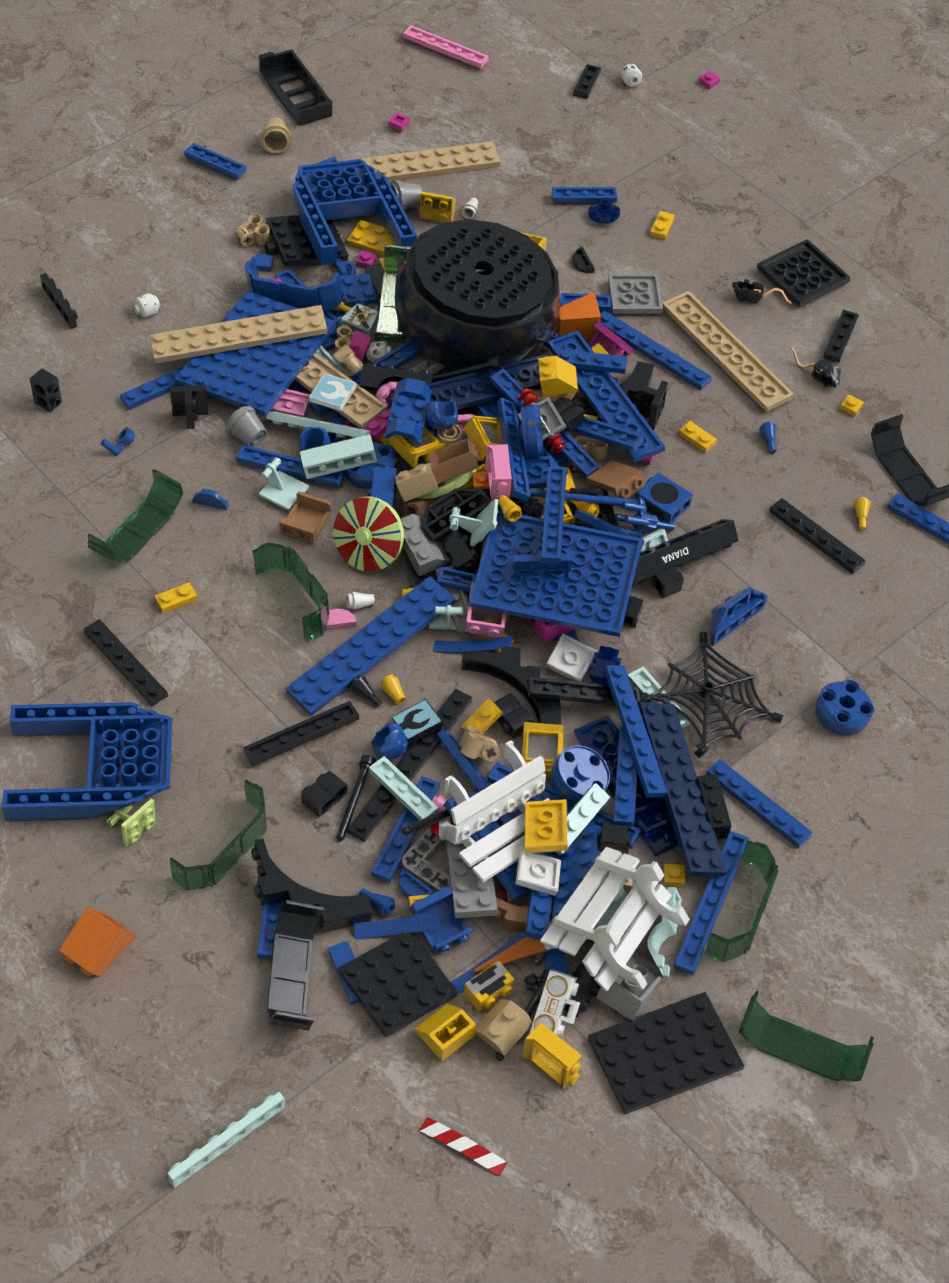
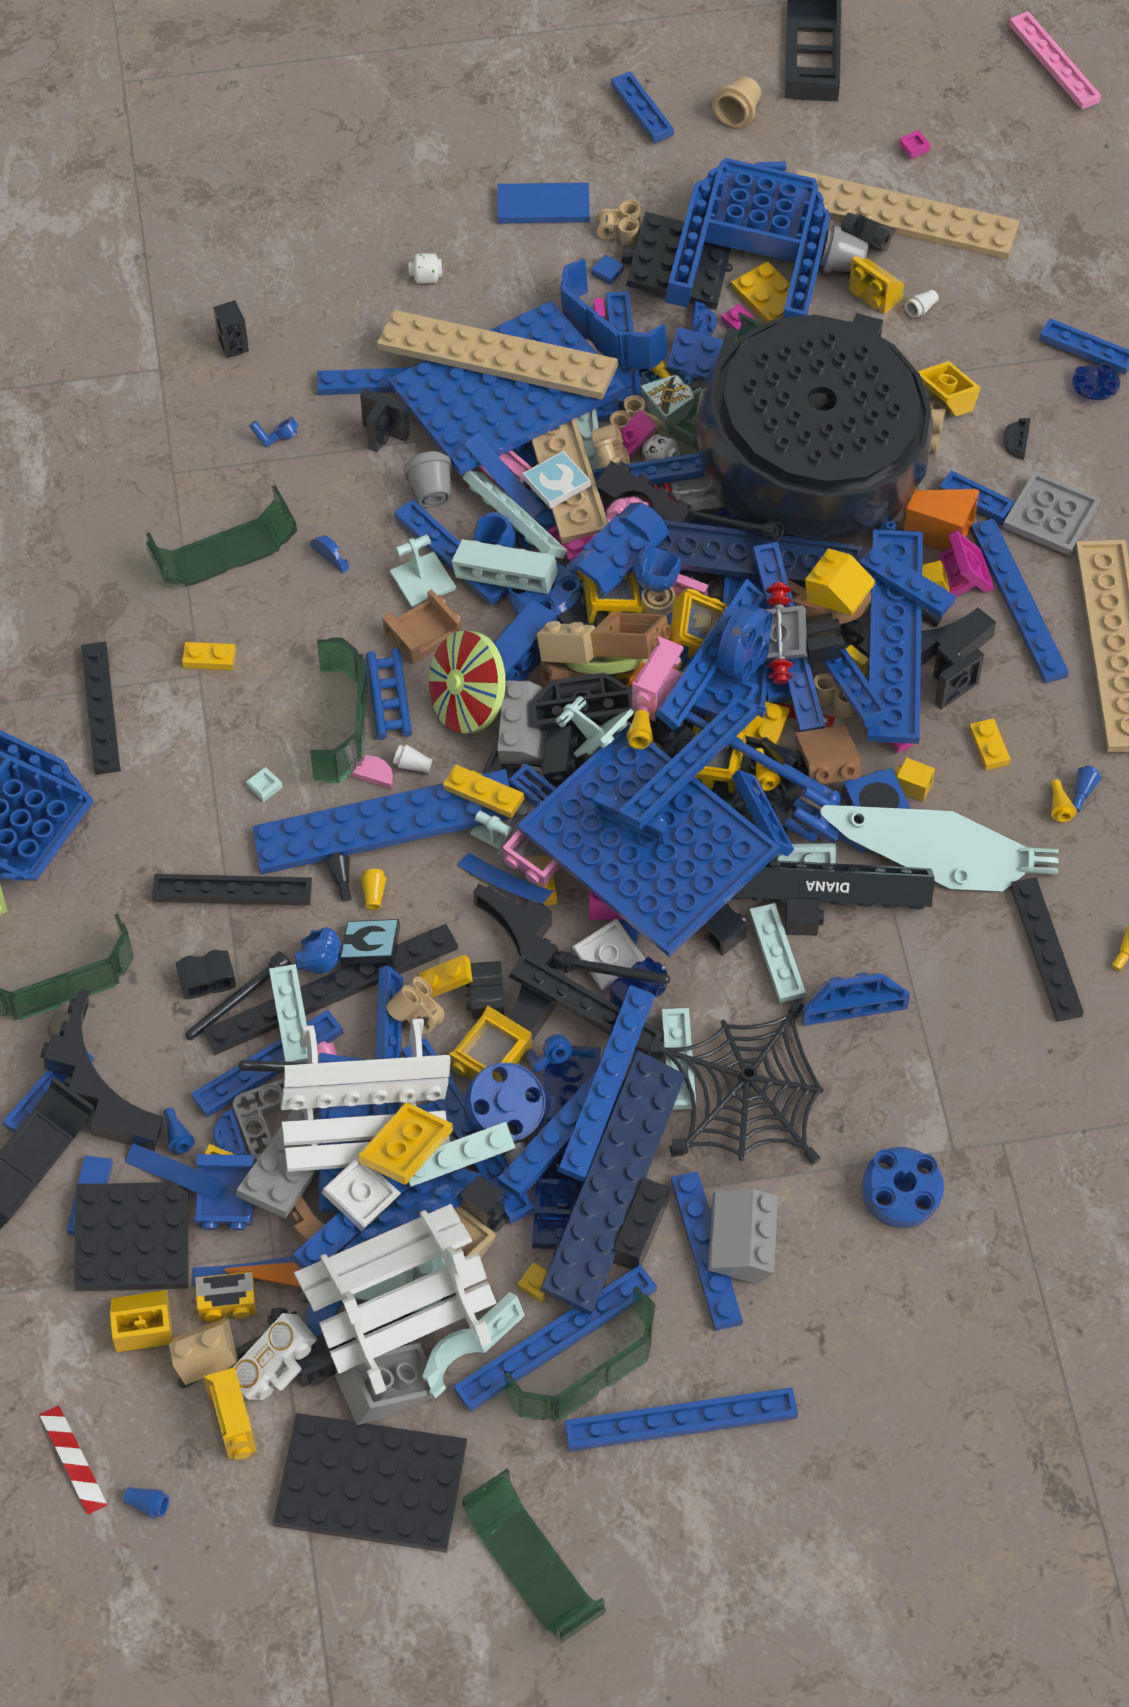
camera: 35 degrees right, 5 degrees up
black plate [40,273,78,329] -> none
none -> blue cone [123,1487,170,1518]
none -> light aqua tile [246,767,283,802]
none -> blue bar [366,648,412,740]
none -> yellow plate [443,765,525,819]
none -> blue sticker [465,433,545,518]
none -> blue tile [498,182,590,223]
none -> blue plate [525,1034,572,1072]
none -> black piece [553,950,670,985]
none -> blue plate [565,1387,798,1452]
none -> light grey slope [708,1189,778,1284]
none -> light aqua plate [749,903,806,1004]
none -> light aqua wing [820,805,1059,892]
none -> black piece [841,212,896,251]
none -> yellow brick [895,757,935,802]
none -> yellow cone [1051,779,1077,822]

